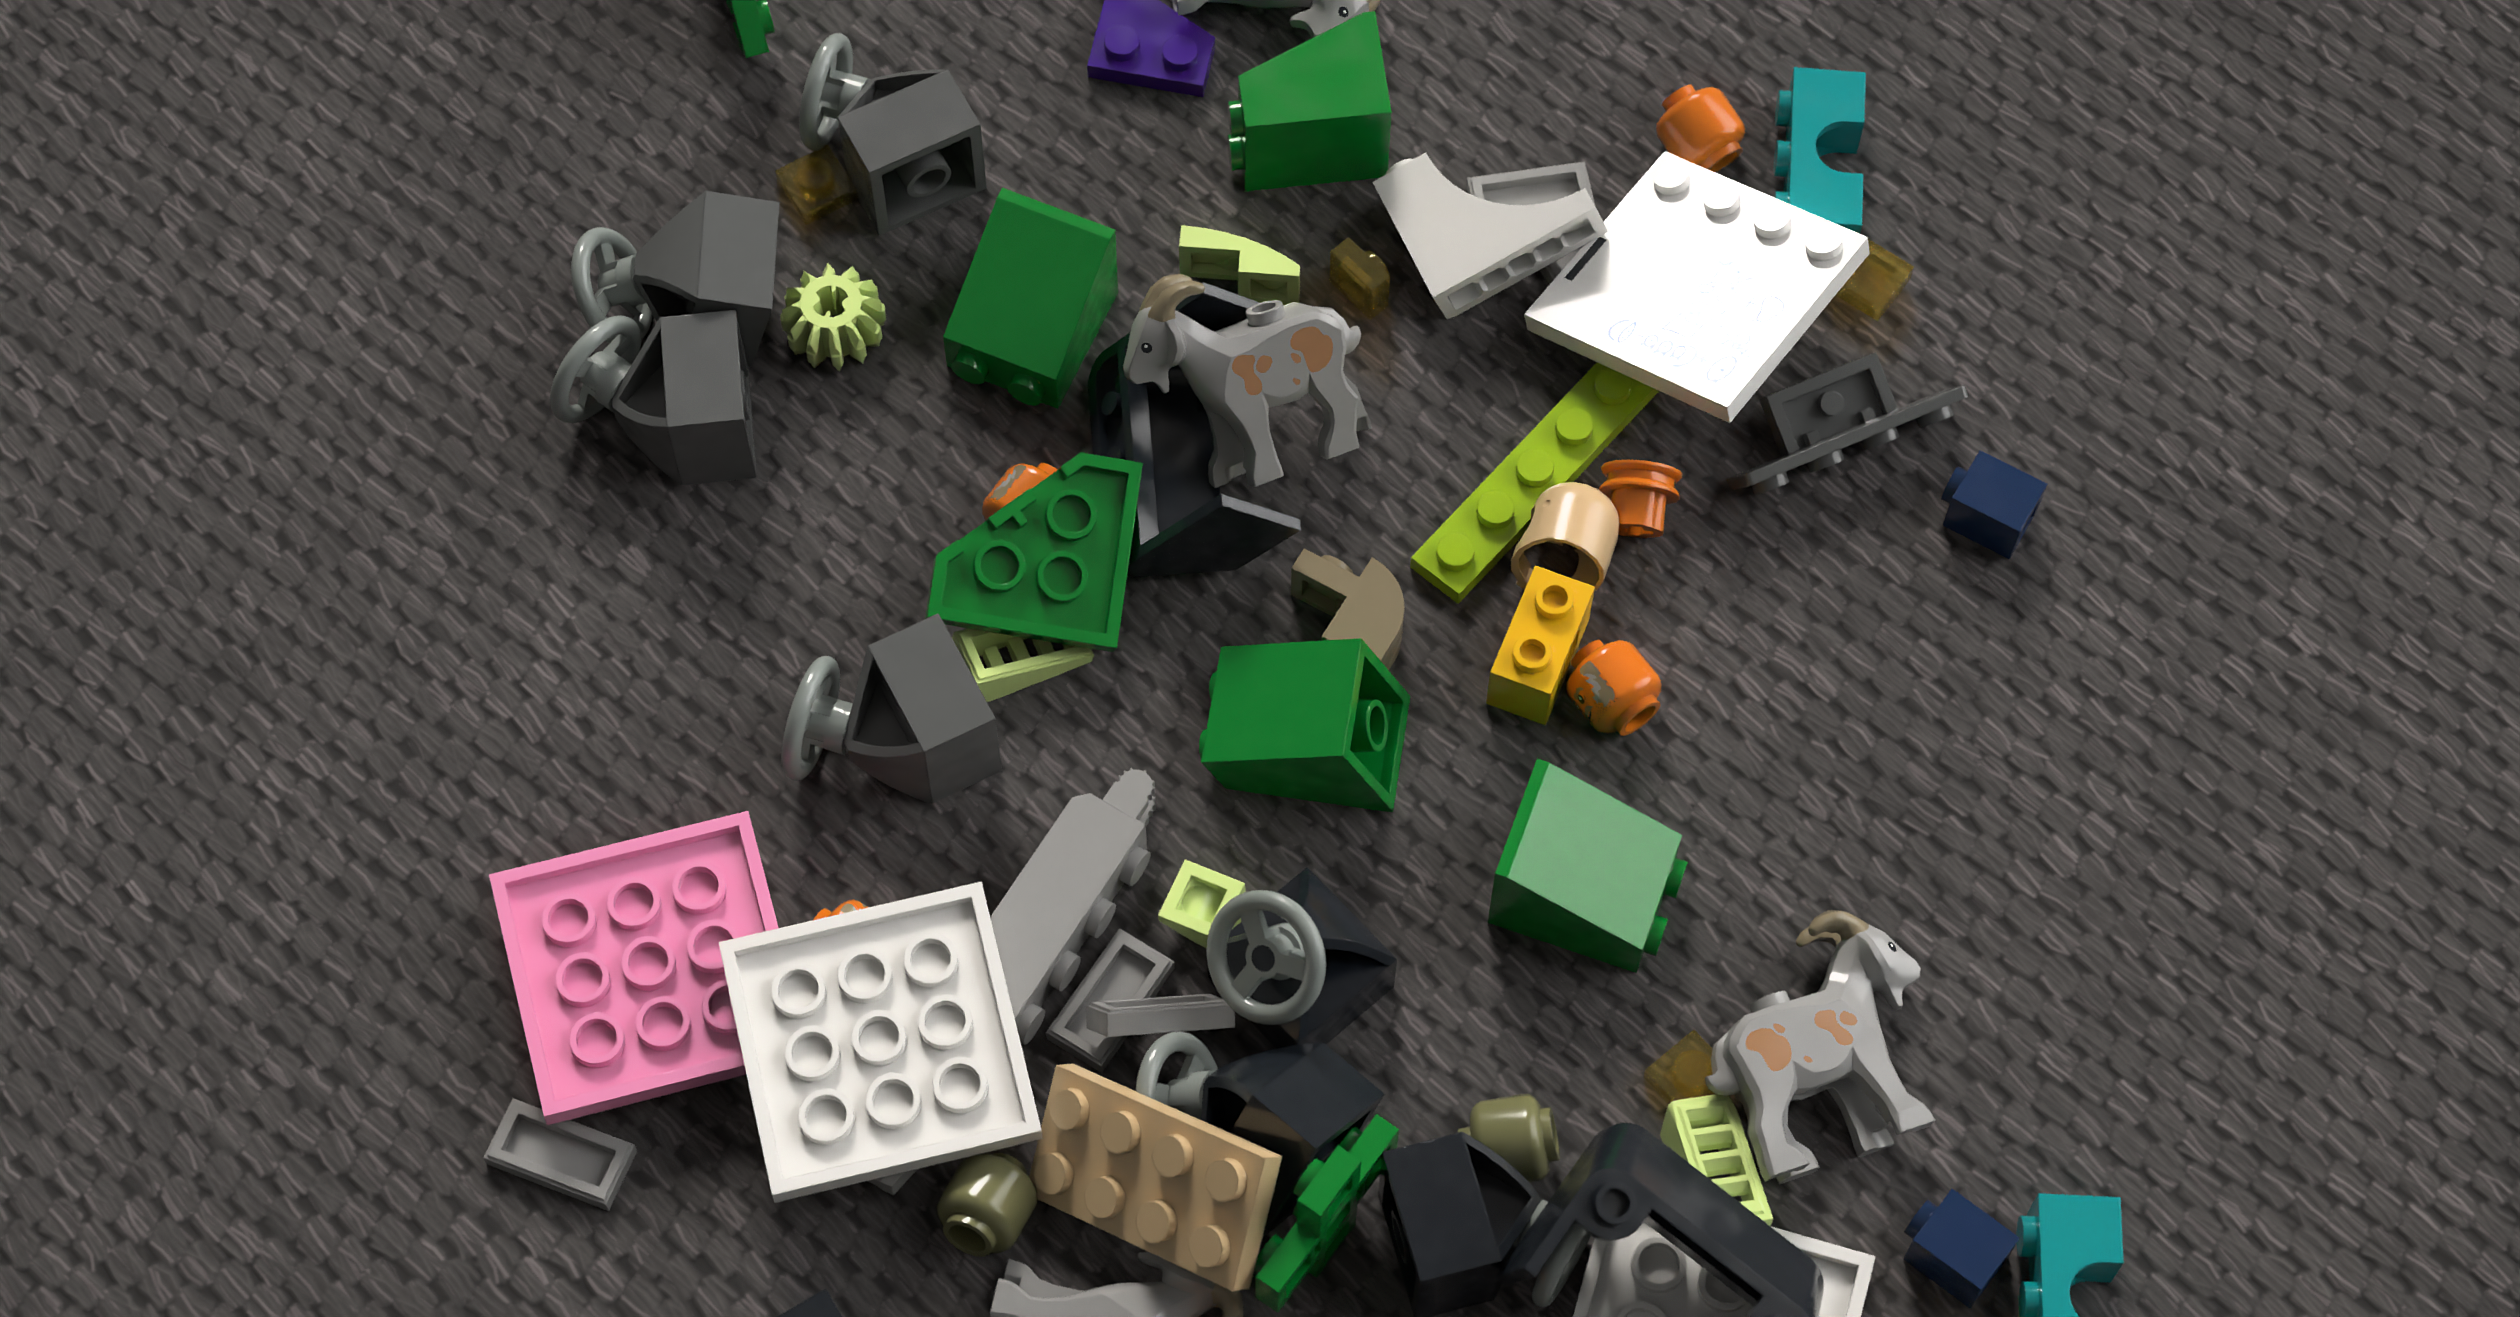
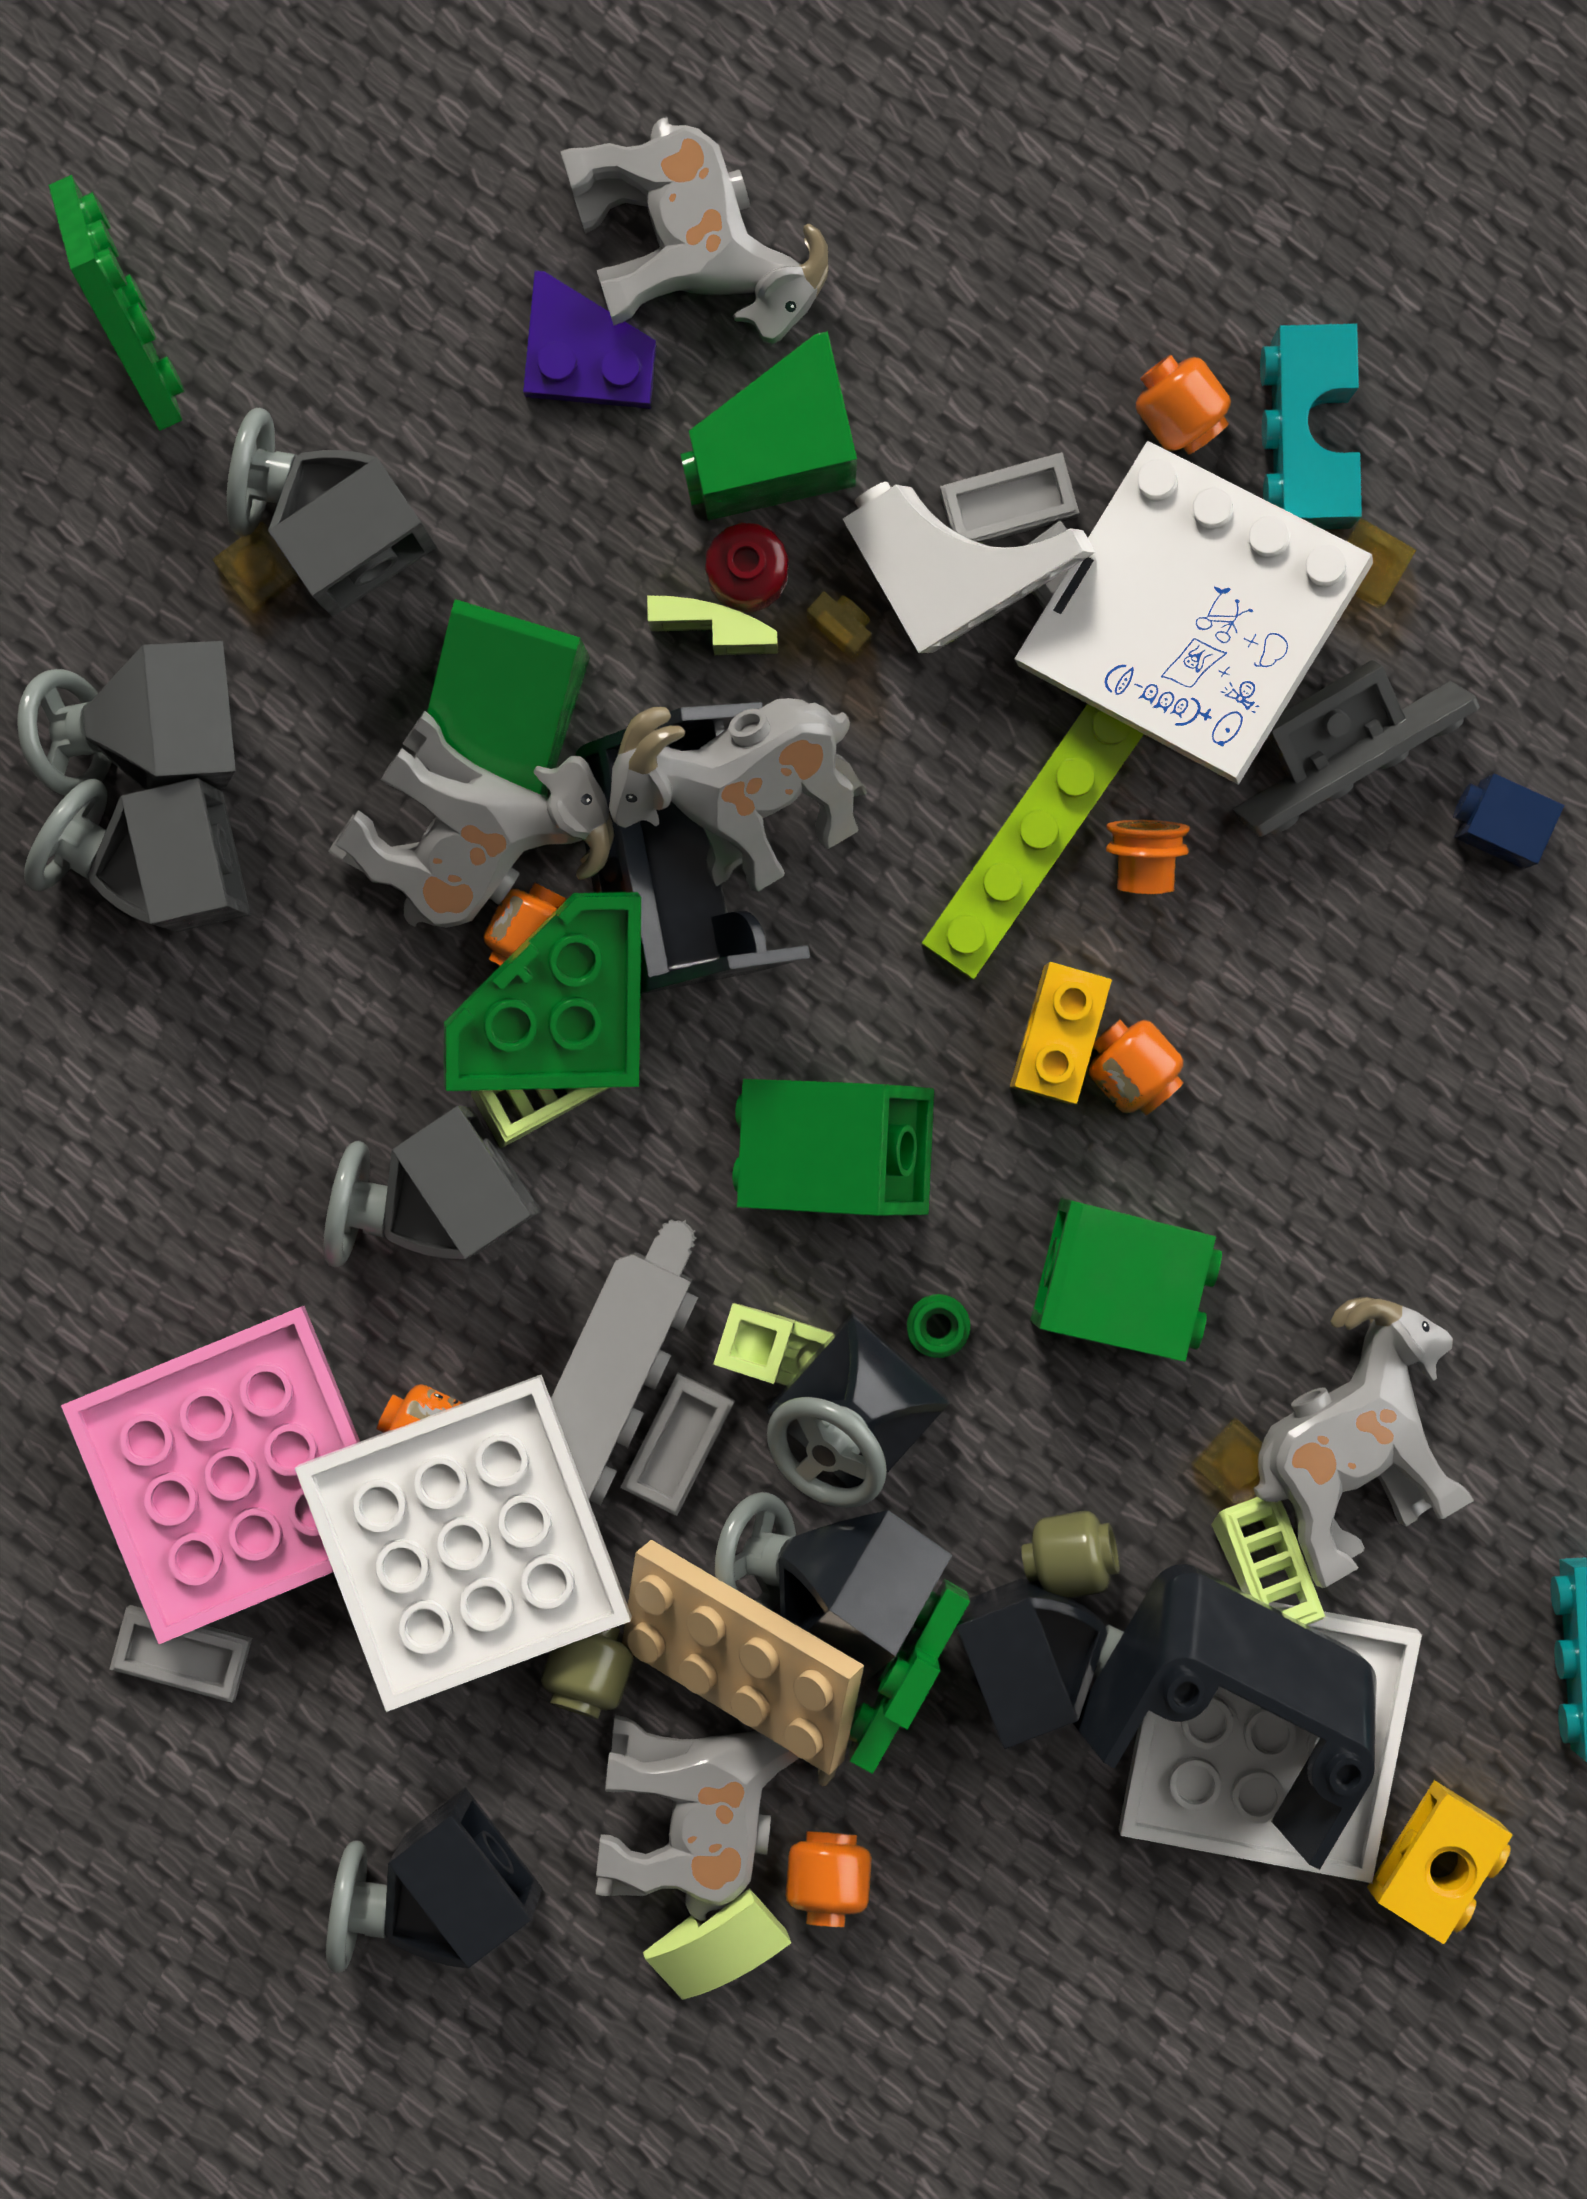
camera: 10 degrees left, 25 degrees up
yellowish green gear [780,263,886,371] -> none
light grey tile [1086,994,1235,1037] -> none
dark tan brick [1291,549,1405,670] -> none
tan helmet [1511,482,1619,591] -> none
dark blue brick [1903,1189,2020,1309] -> none
none -> light grey animal [328,711,614,928]
none -> dark red head [705,522,789,612]
none -> green plate [907,1294,971,1358]

